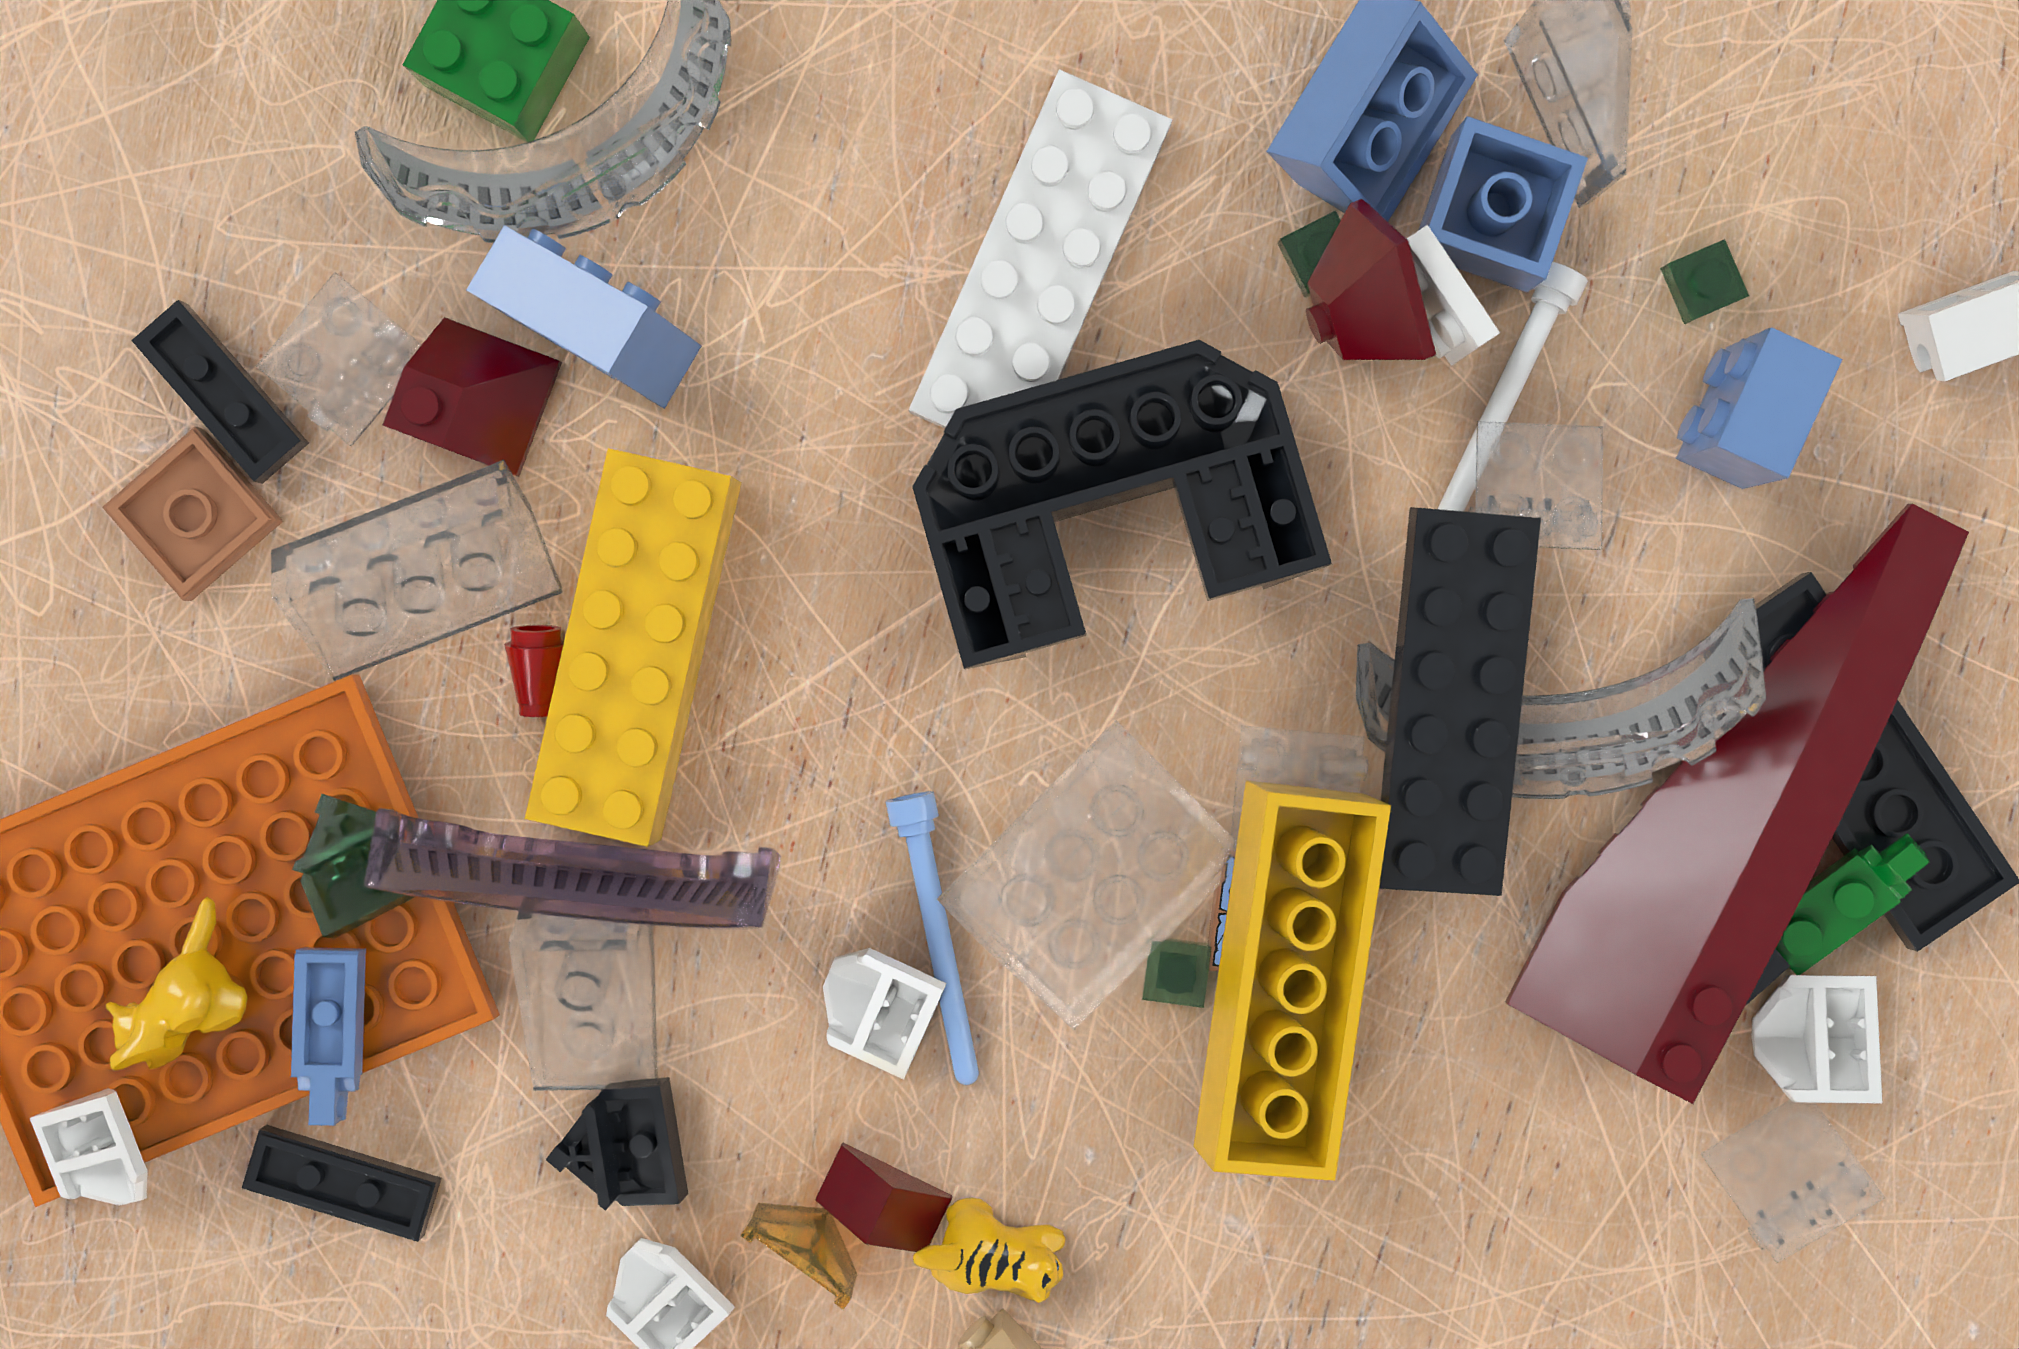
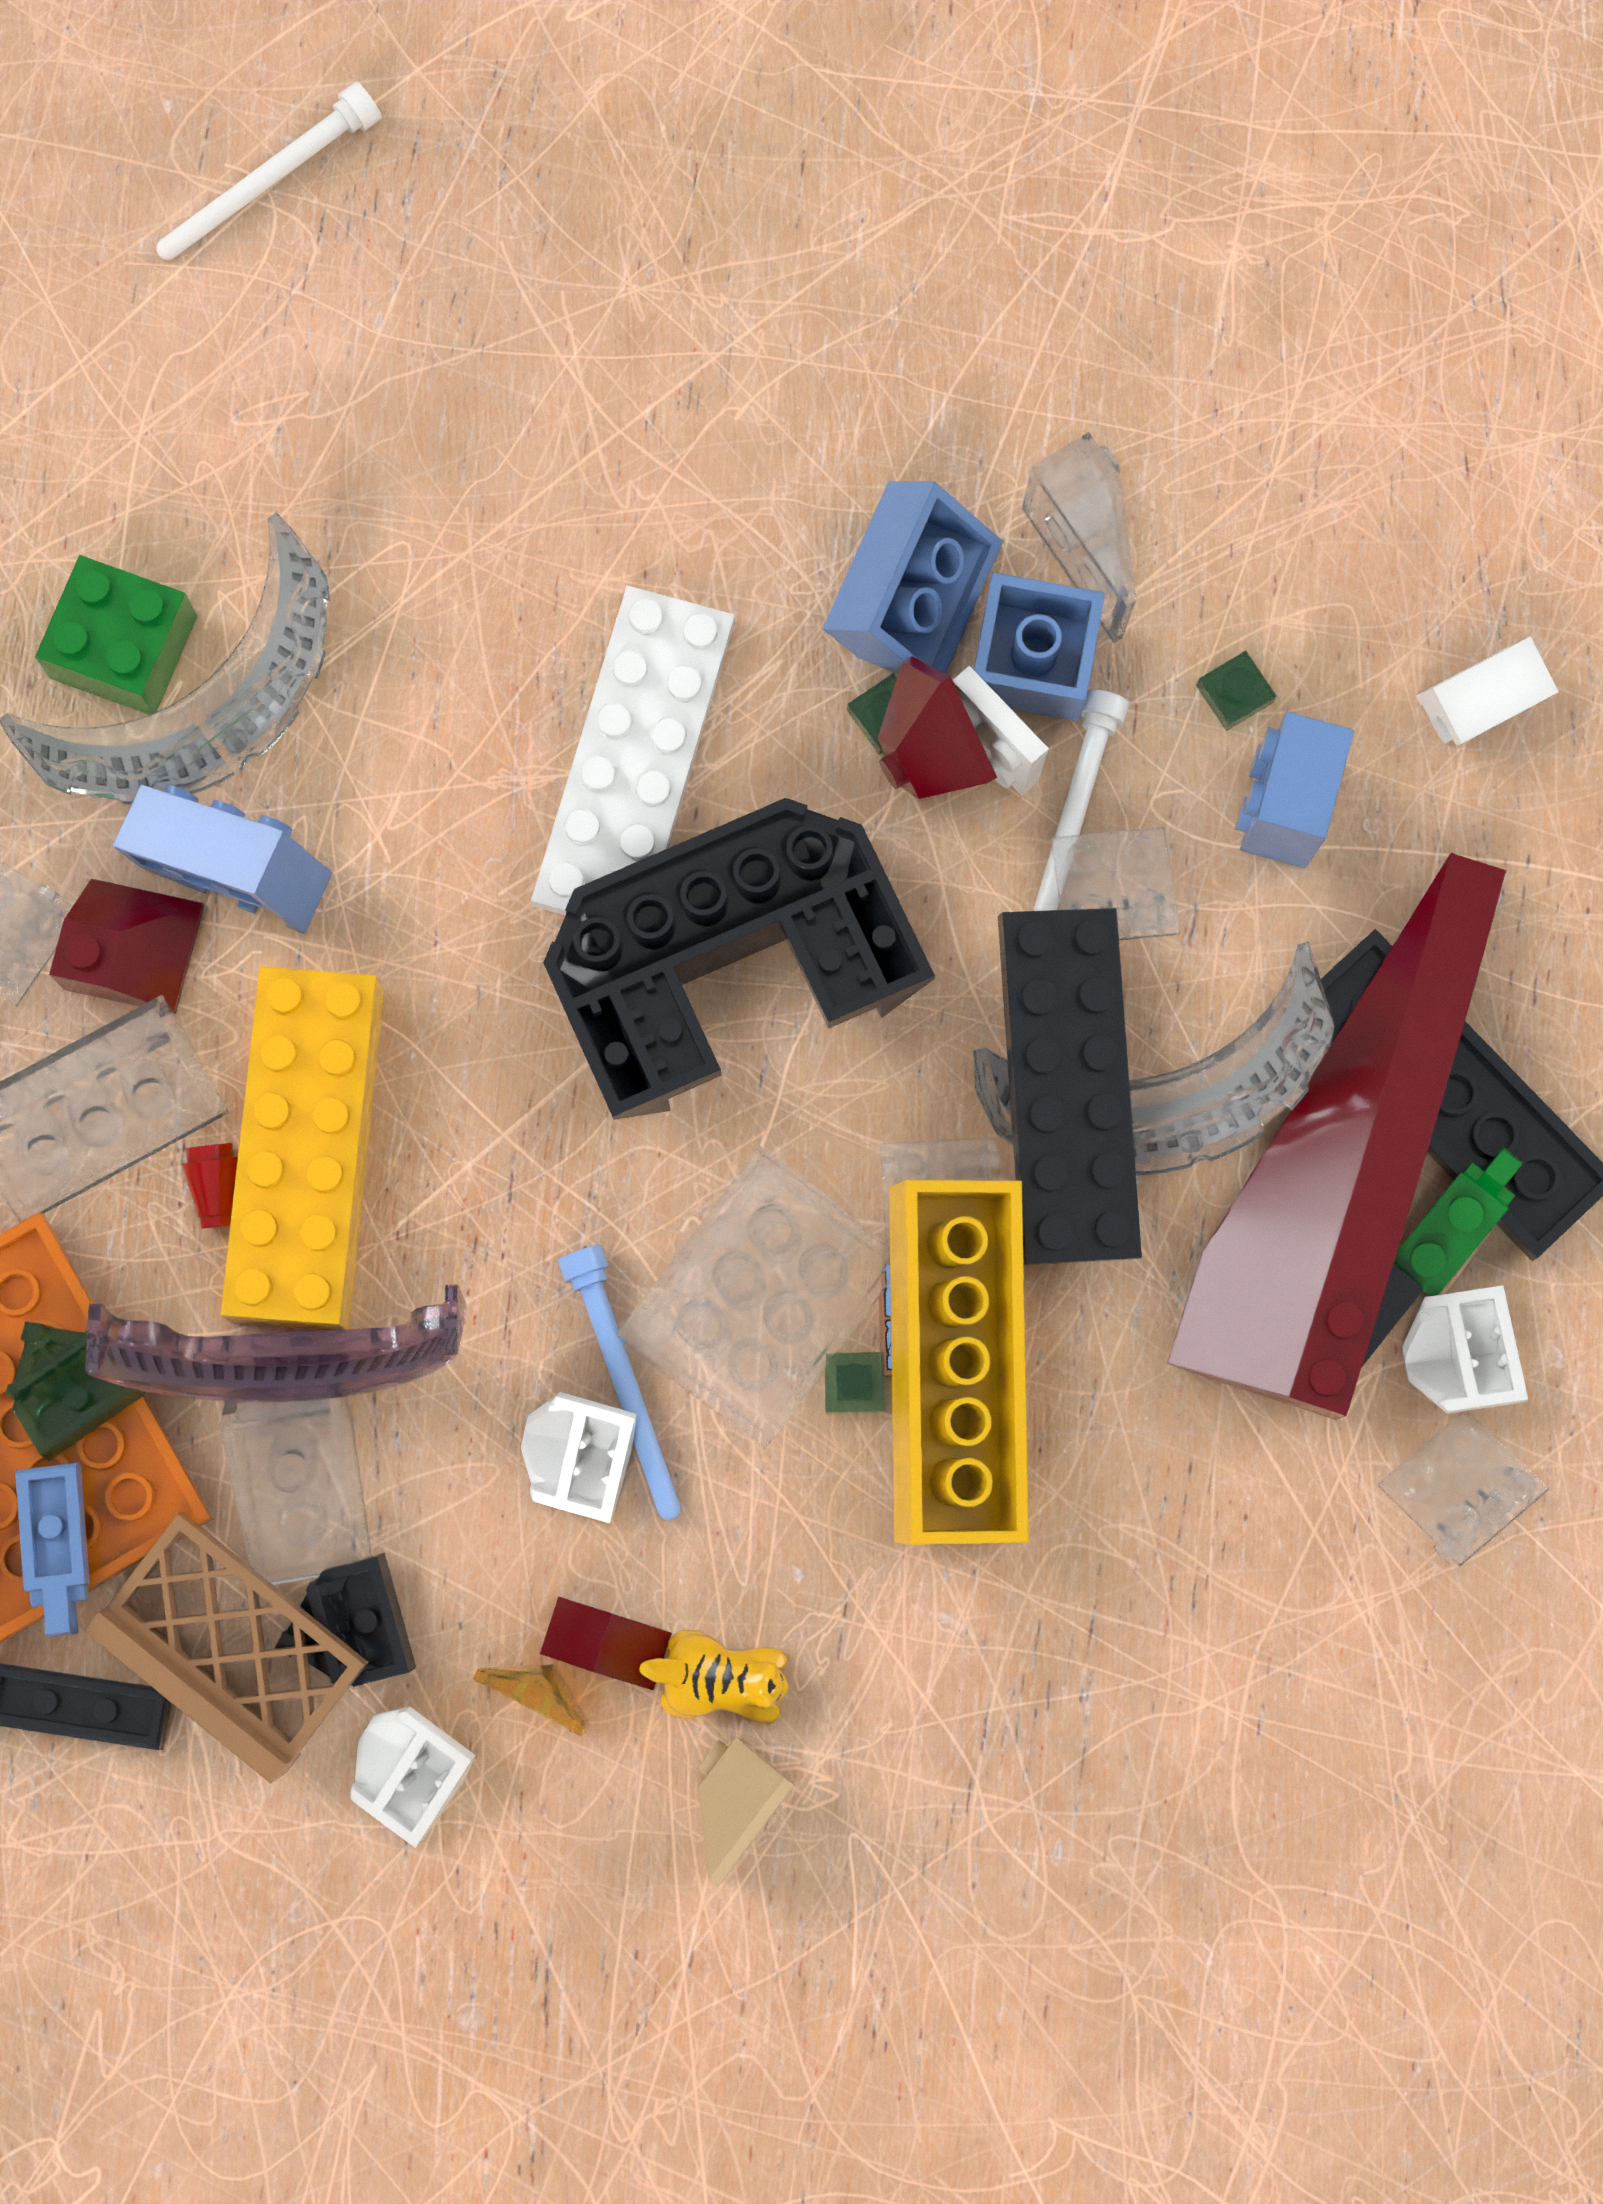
camera: 10 degrees left, 10 degrees down
none -> medium nougat fence [84,1512,369,1784]

